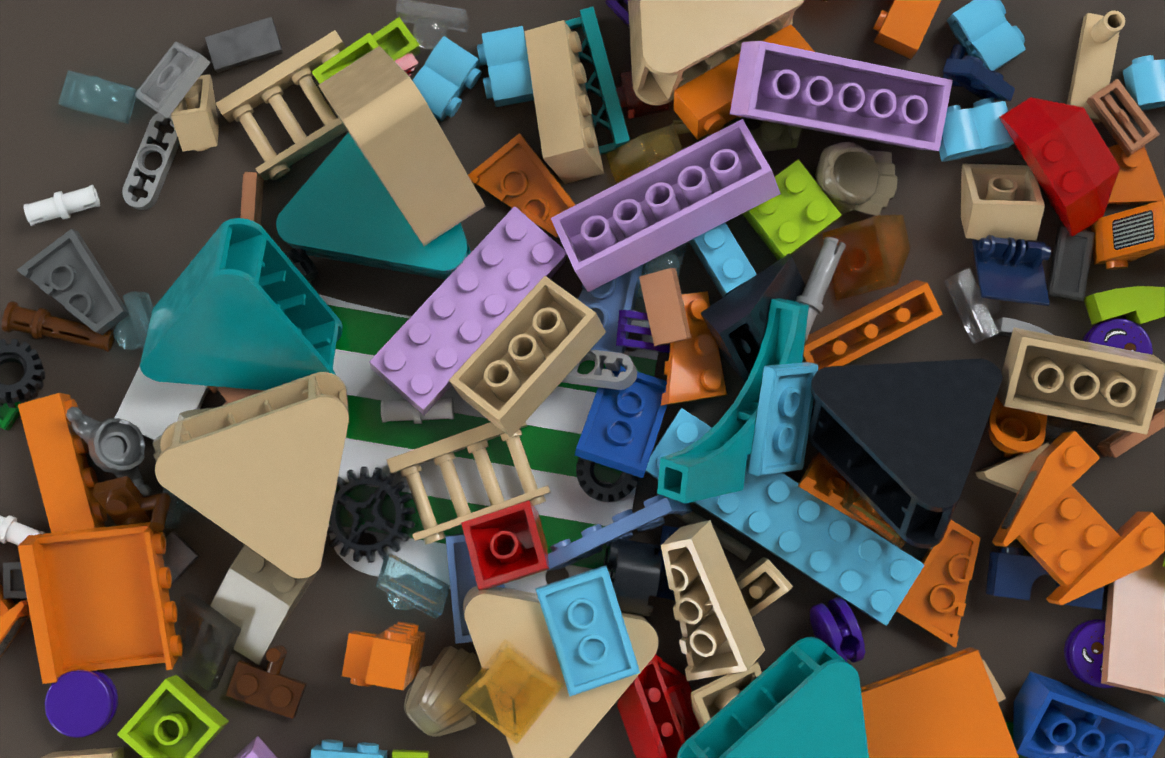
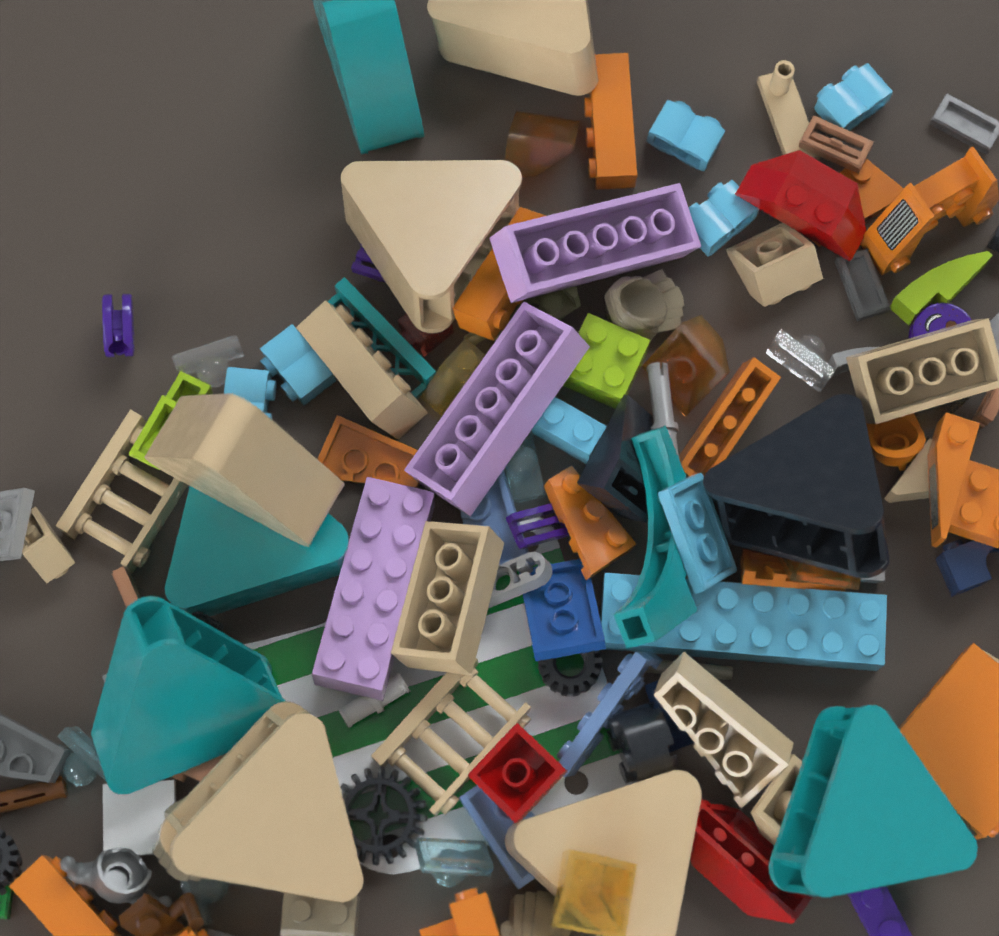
camera: 30 degrees left, 10 degrees down
light grey beam [122,113,180,210] -> none
flat silver tile [205,17,283,73] -> none
medium azure tile [535,565,640,696] -> none
nougat tile [639,268,691,346] -> none
tan slope [736,557,793,617] -> none
dark purple head [810,597,865,663] -> none
orange wing [896,520,981,648] -> none
dark blue plate [942,44,1015,102] -> none
dark blue hinge [972,235,1051,306] -> none

